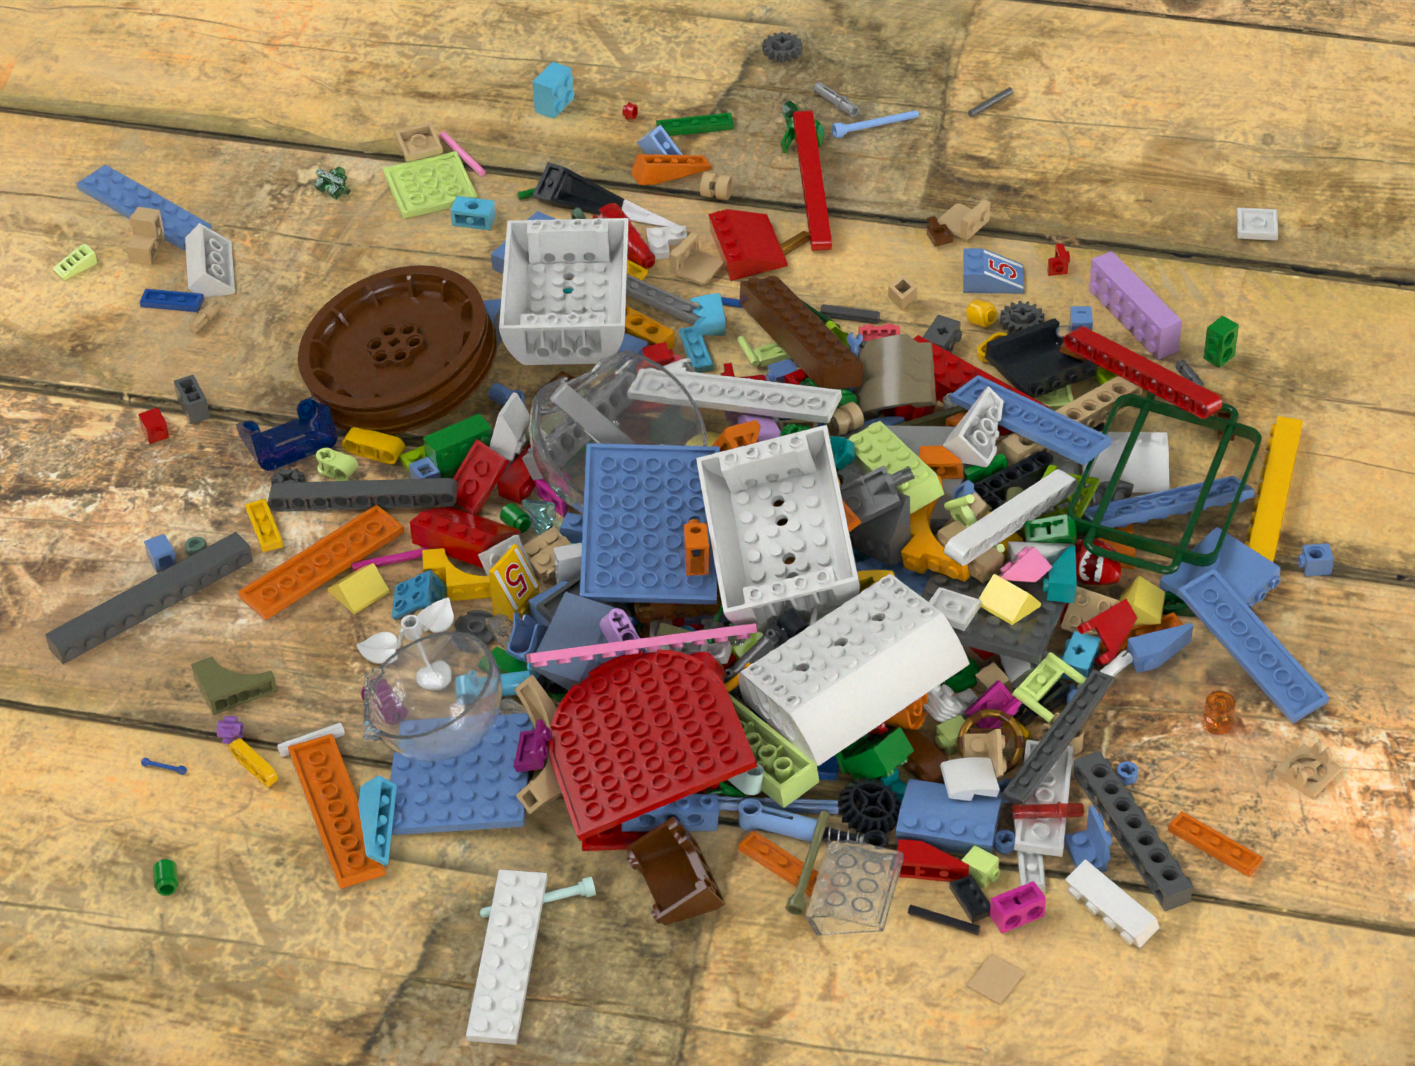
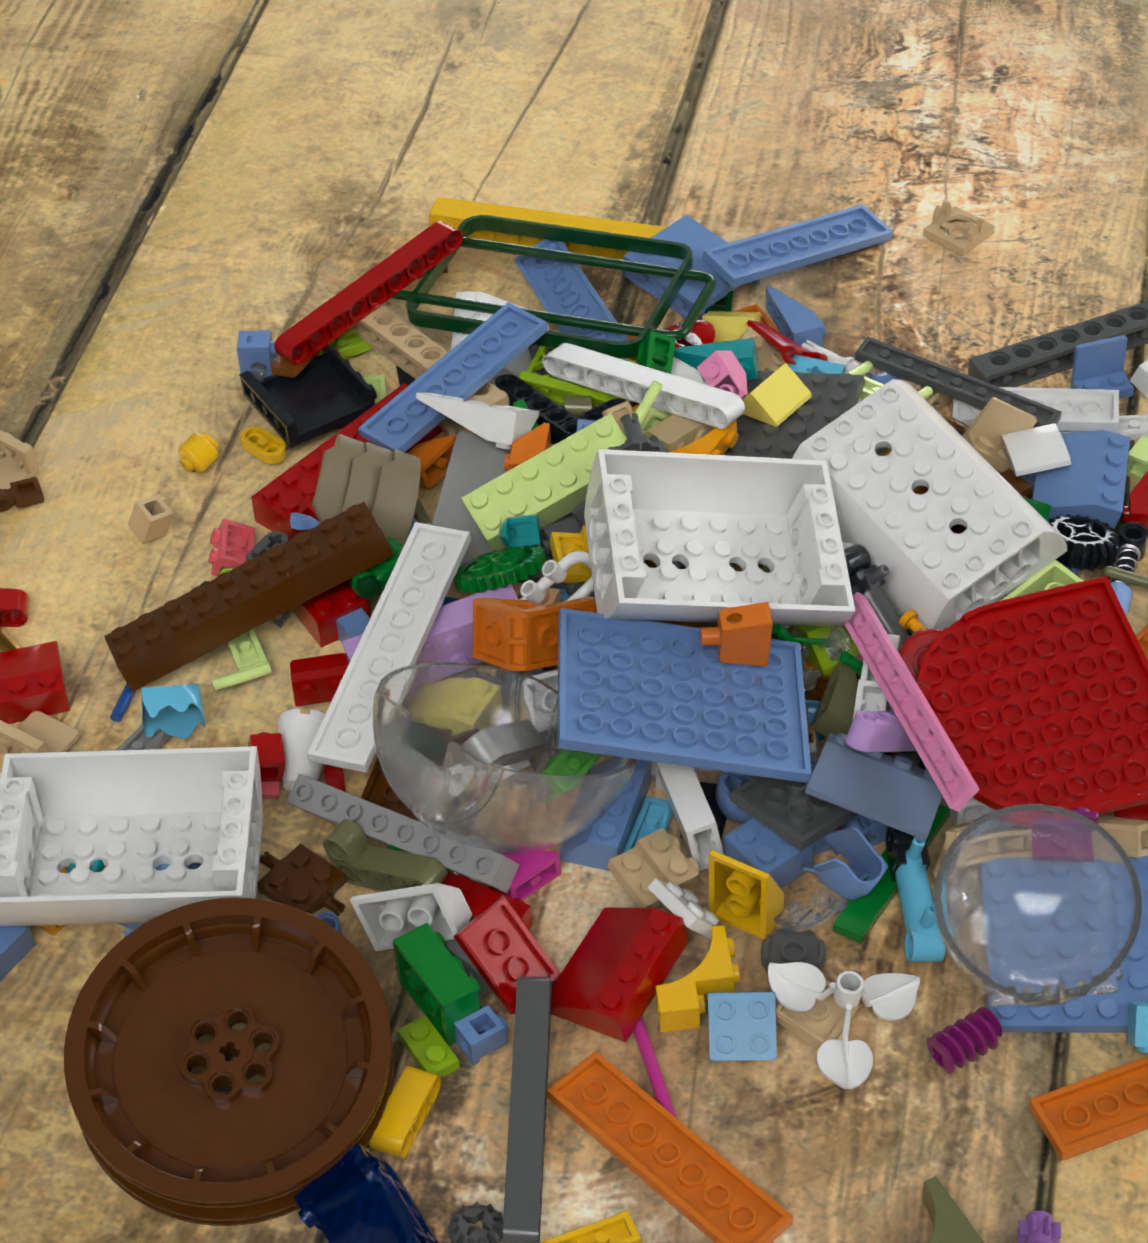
camera: 90 degrees left, 0 degrees up
yellow beam [228,738,279,787] -> none
white axle [277,723,345,757] -> none
yellowish green piece [316,448,358,481] -> none
light yellow slope [327,563,390,615] -> none
green brick [500,503,531,533] -> none
clear light blue slope [521,499,556,535] -> none
medium azure tile [678,326,714,373] -> none
medium blue brick [766,358,798,383] -> none
dark grey axle [820,304,880,323] -> none
dark grey brick [923,315,962,353] -> none
white tile [929,587,981,631] -> none
medium blue slope [963,248,1024,294] -> none
dark grey gear [1000,301,1045,334] -> none
clear red axle [1011,801,1084,820] -> none
red bracket [1047,243,1070,276] -> none
lavender brick [1089,251,1182,360] -> none
medium blue bush [1117,761,1138,785] -> none
orange tile [1168,811,1263,877] -> none
dark grey axle [1176,359,1204,387] -> none
green brick [1203,315,1239,368] -> none
clear orange wheel [1203,691,1236,735] -> none
white plate [1237,208,1278,240] -> none
medium blue brick [1298,543,1334,576] -> none

